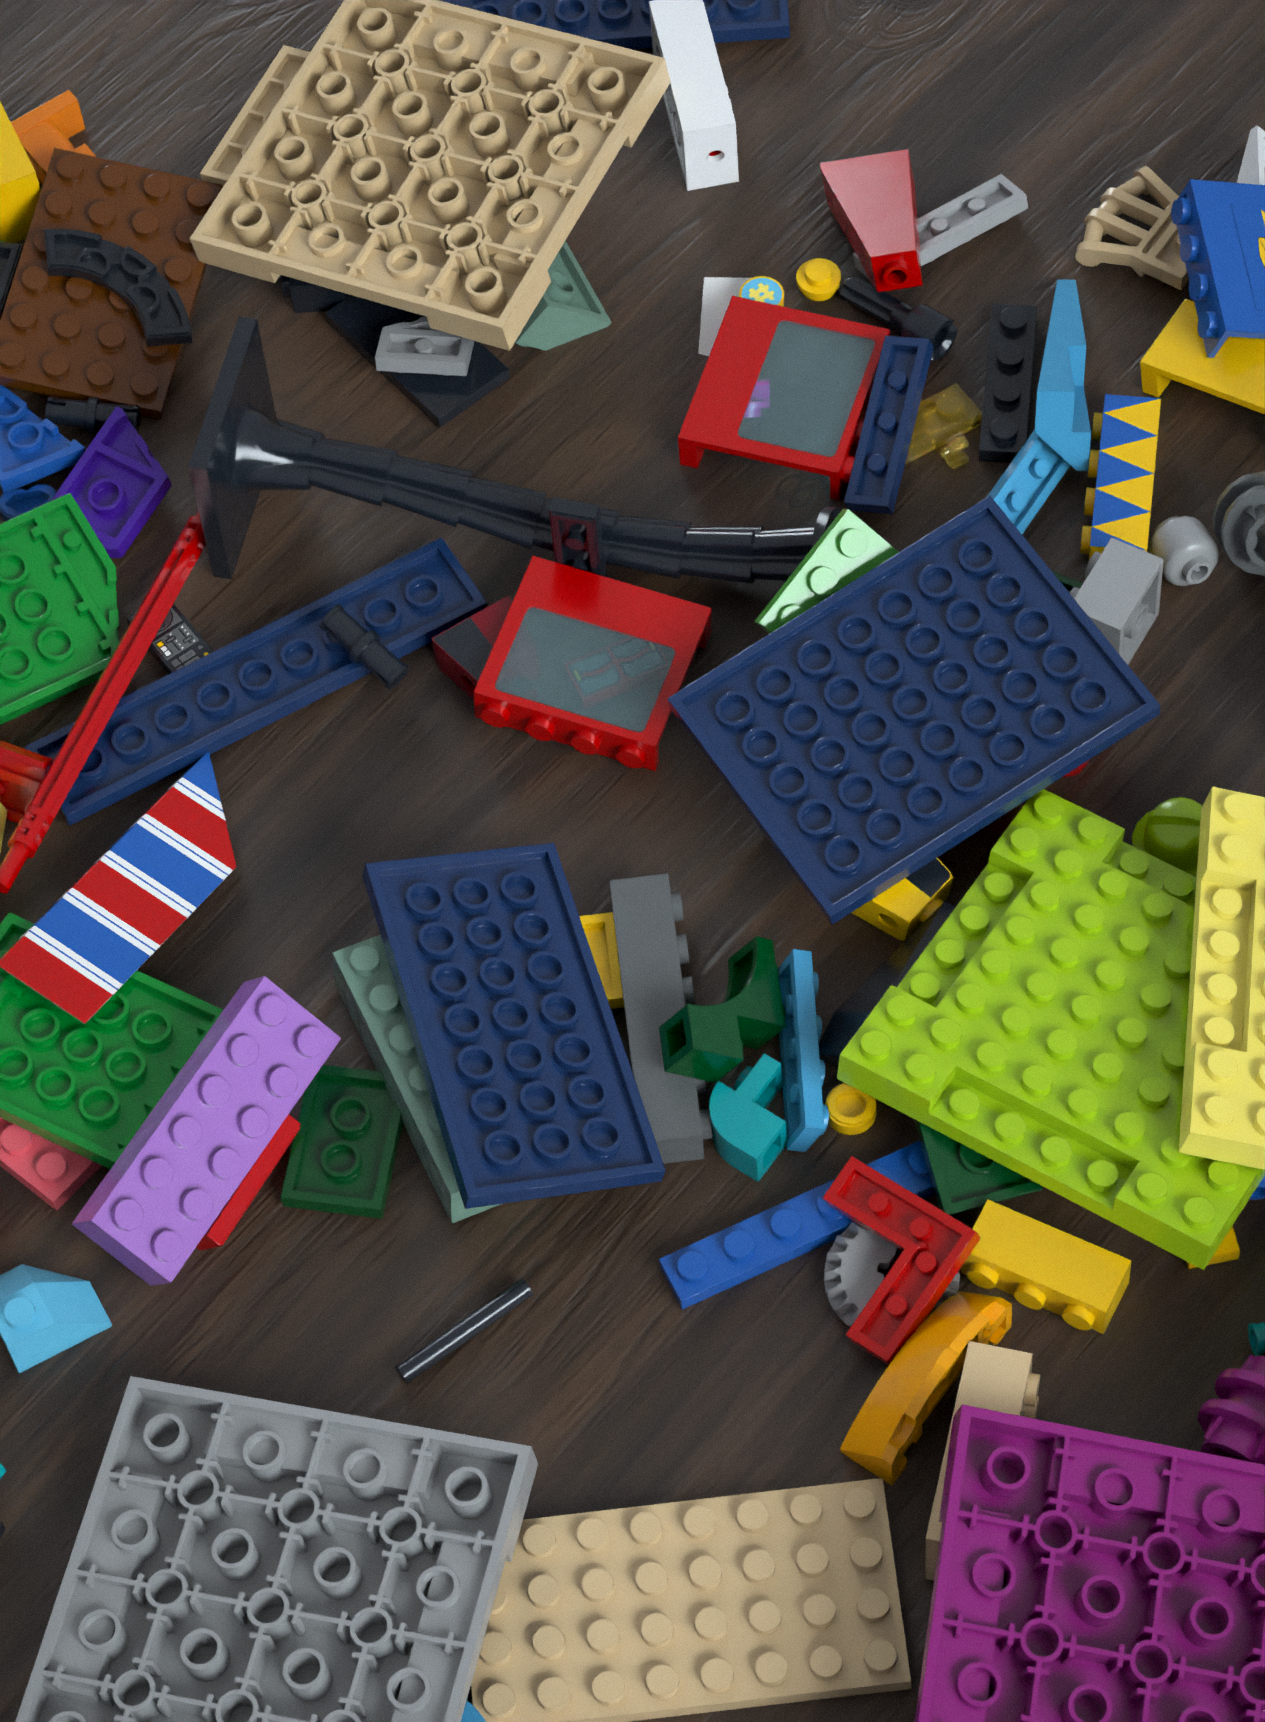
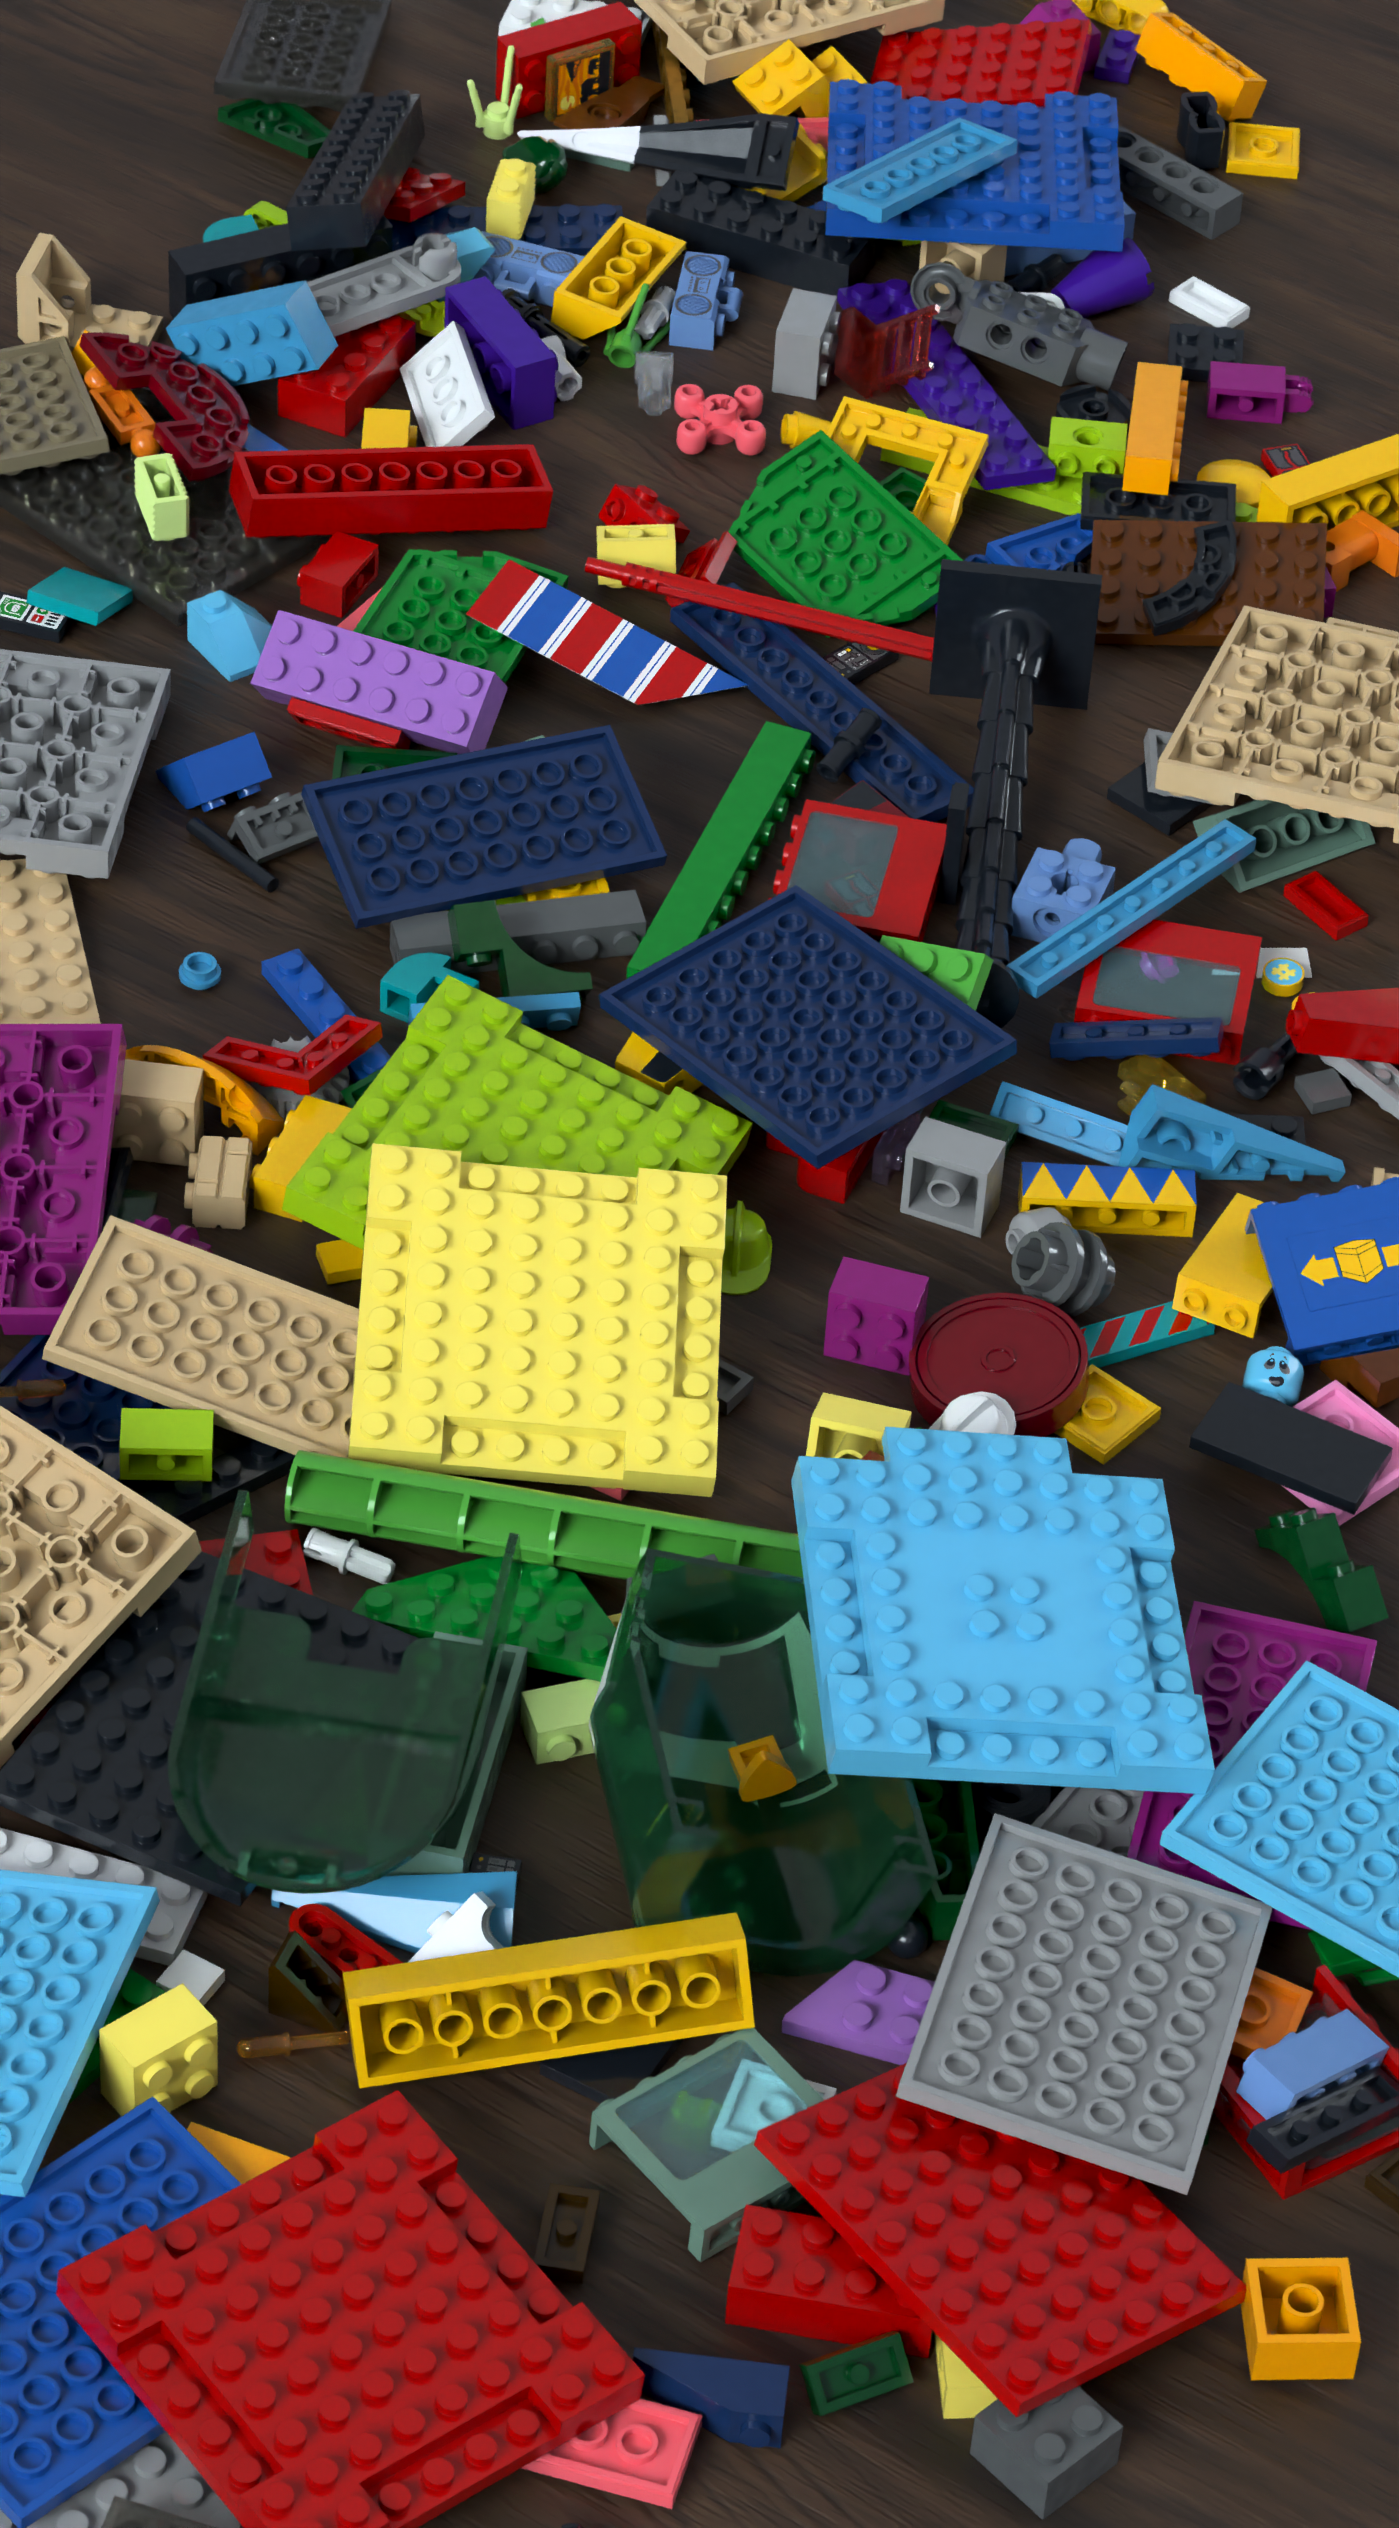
camera: 75 degrees right, 15 degrees down
none -> blue slope [155,731,272,812]
none -> dark azure plate [179,952,221,990]
none -> tan brick [184,1135,252,1230]
none -> dark grey bracket [227,792,320,864]
none -> green brick [626,721,816,979]
none -> dark azure plate [1007,819,1256,999]
none -> medium blue brick [1011,838,1116,943]
none -> red tile [1283,871,1369,941]
none -> dark grey tile [1294,1068,1352,1115]

